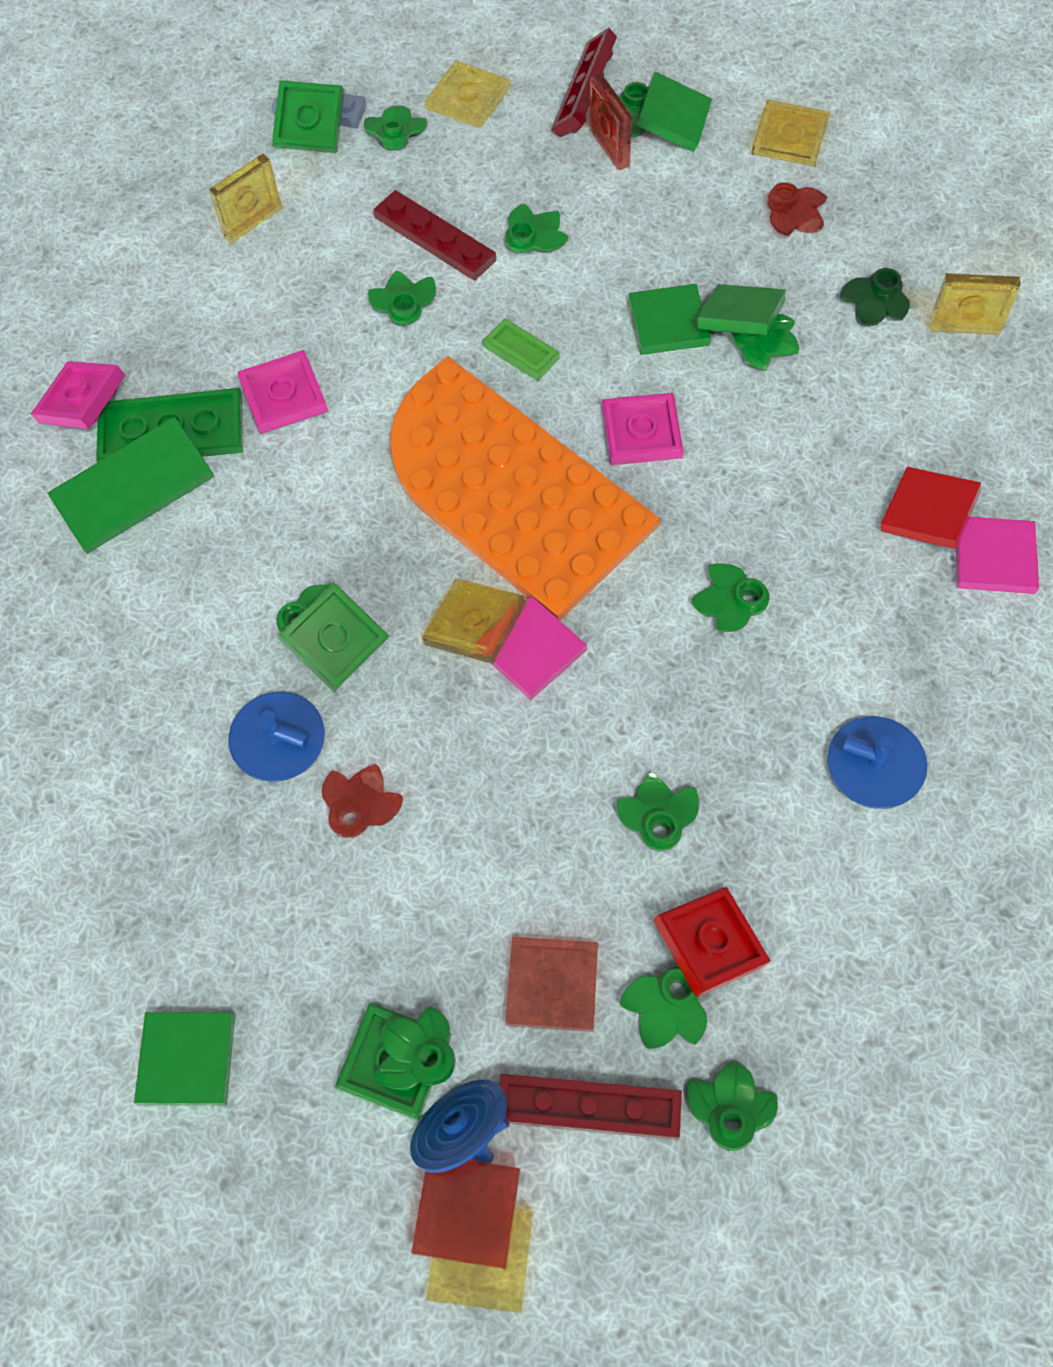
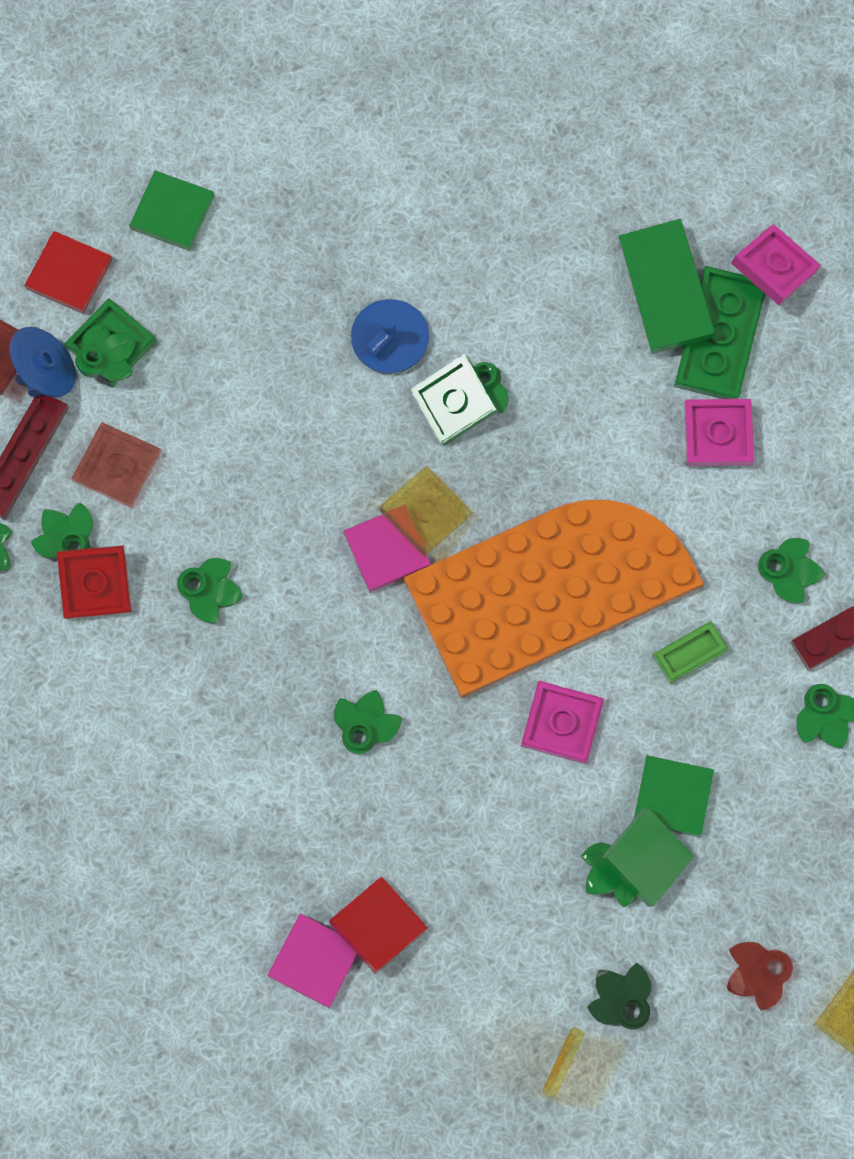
camera: 110 degrees right, 10 degrees up
clear red plate [322,764,403,838] -> none
blue shield [827,716,927,809] -> none
none -> red tile [24,231,113,314]

